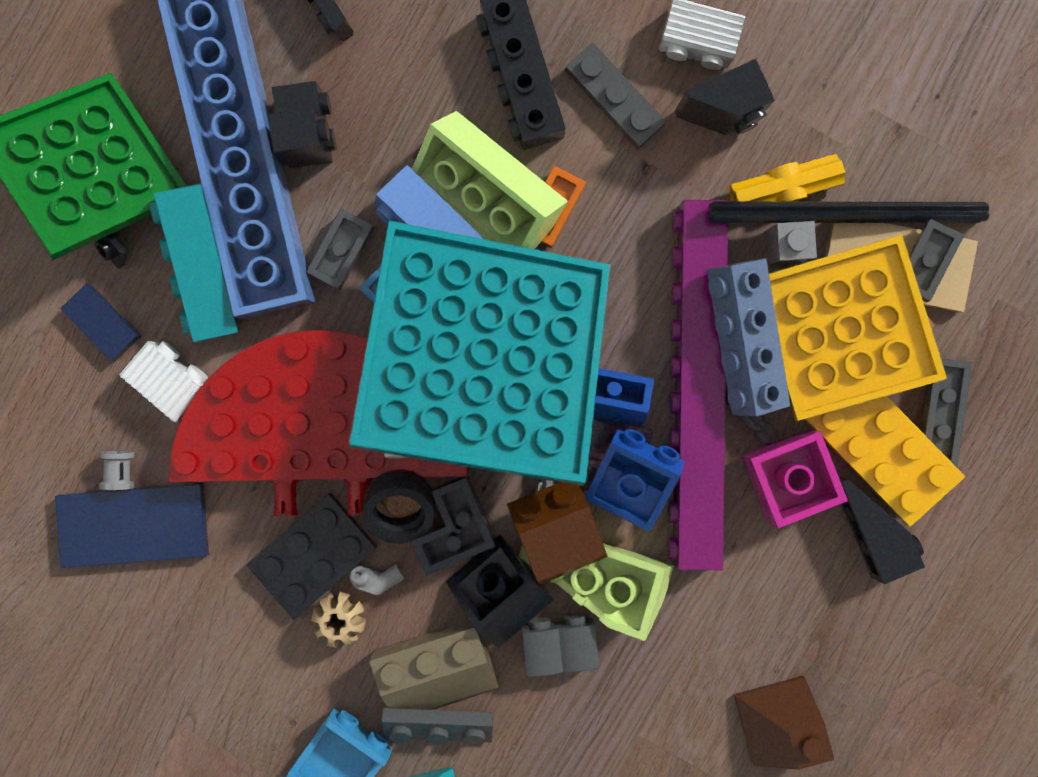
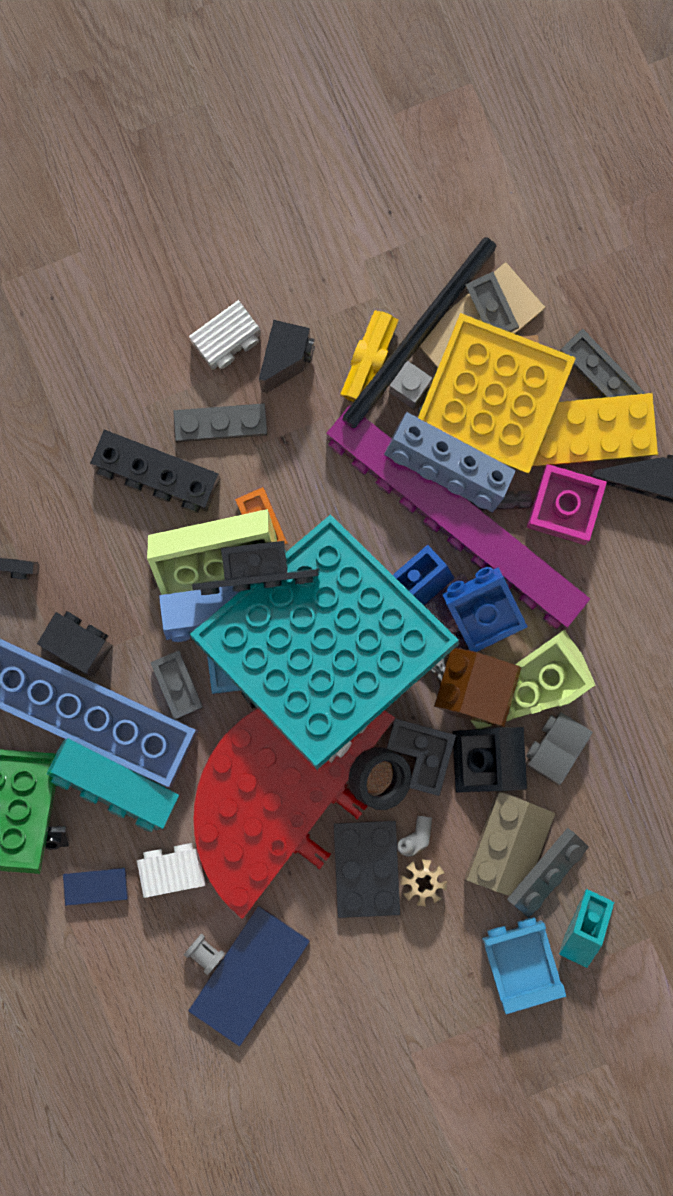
camera: 50 degrees left, 5 degrees down
none -> black bracket [192,541,320,595]

